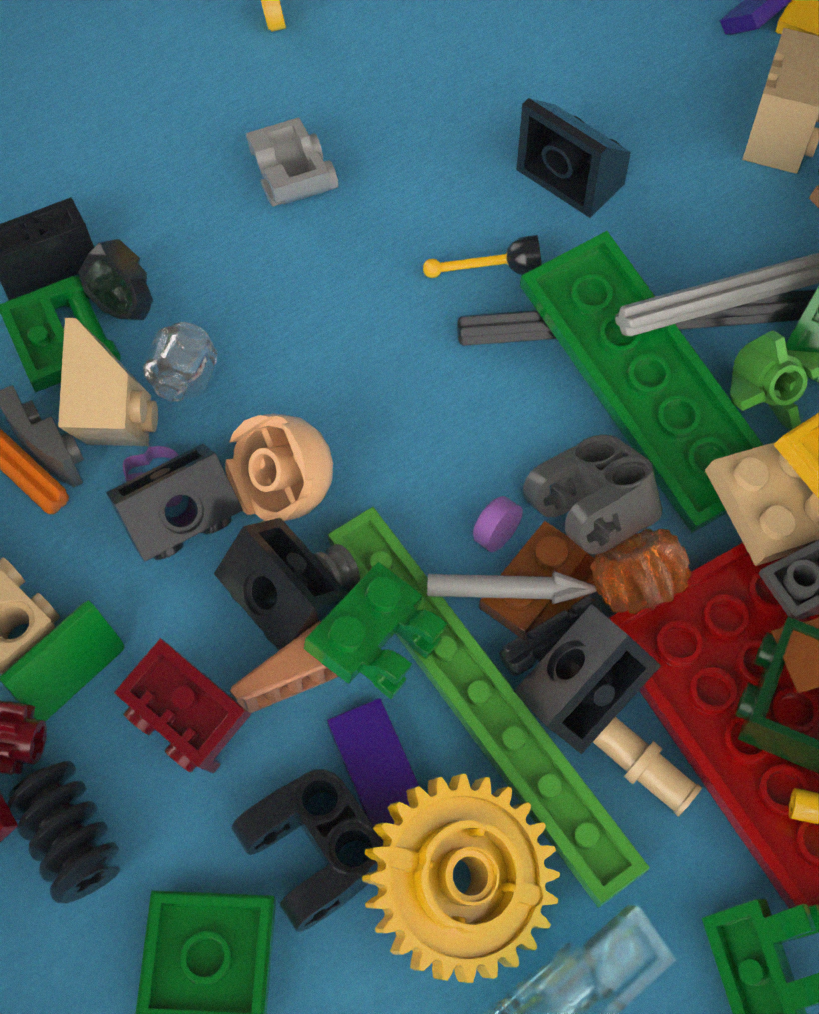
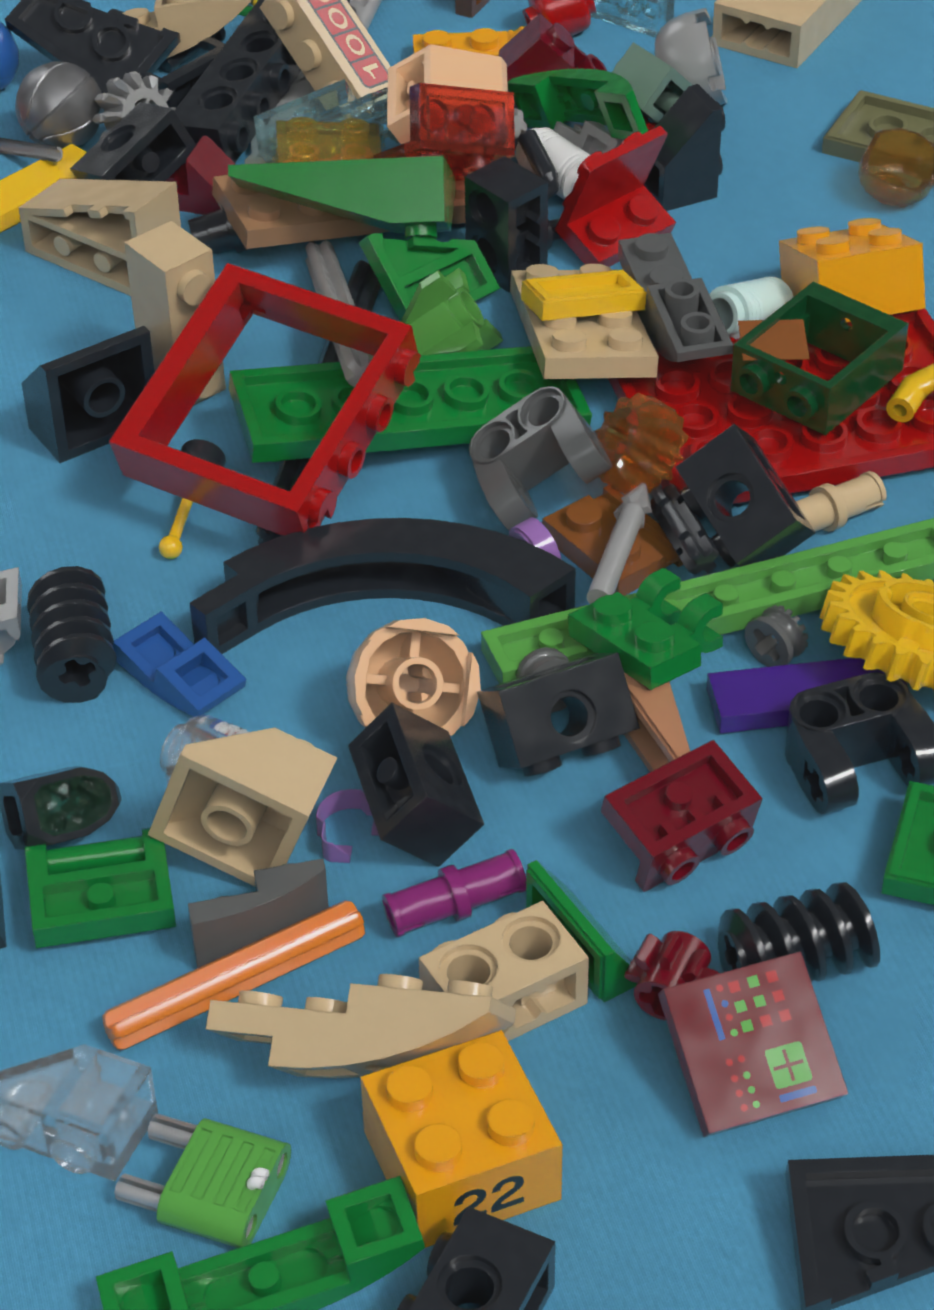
camera: 75 degrees left, 20 degrees down
none -> black piece [27,566,117,703]
none -> red window [109,263,421,536]
none -> blue slope [113,611,247,718]
none -> tan brick [124,220,226,405]
none -> black arch [190,518,576,654]
none -> magenta pin [382,849,526,937]
none -> dark grey bush [745,605,809,667]

